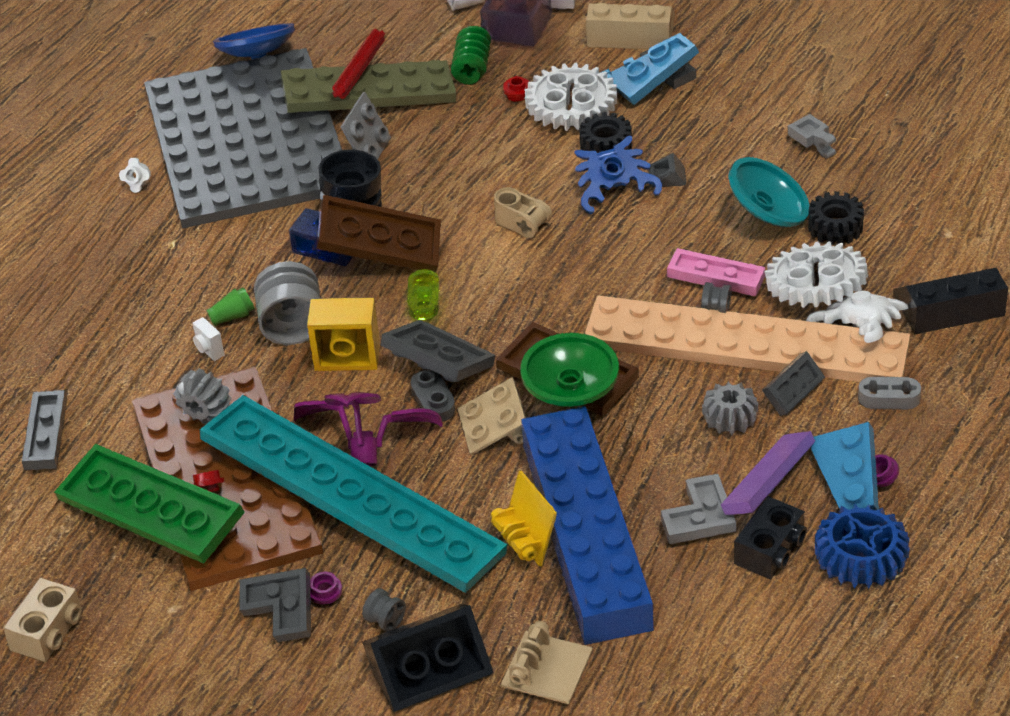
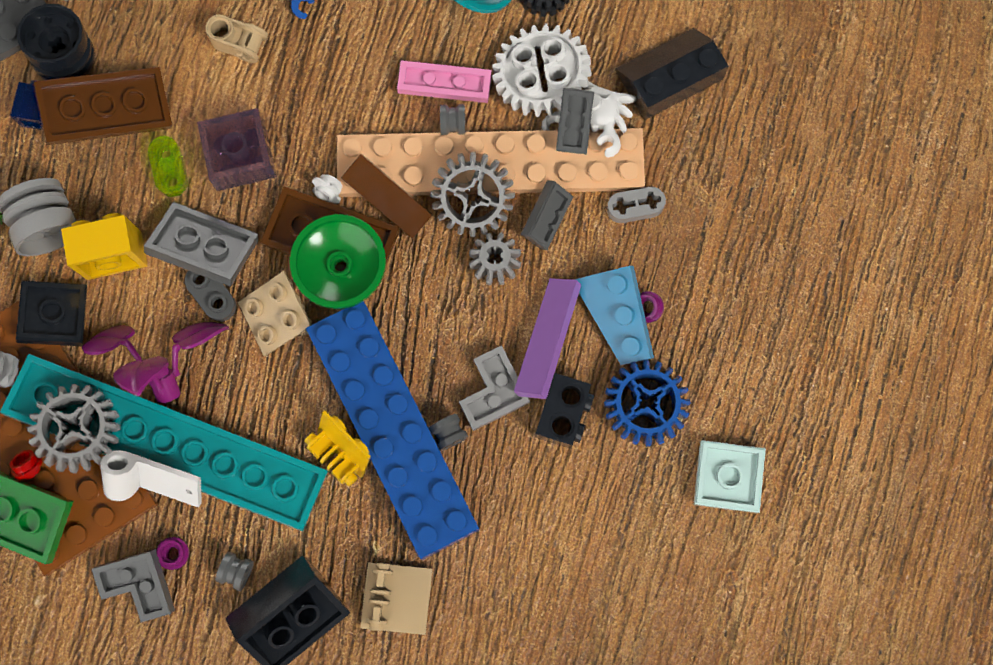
camera: 15 degrees left, 35 degrees up
none -> black tile [16,280,87,347]
none -> light grey gear [27,384,121,473]
none -> white door [100,450,202,508]
none -> brick [197,108,277,191]
none -> white plate [312,174,342,204]
none -> reddish brown tile [341,154,433,239]
none -> dark grey wheel [429,414,469,451]
none -> light grey gear [430,152,515,237]
none -> dark grey plate [556,88,594,155]
none -> light aqua plate [693,440,766,513]

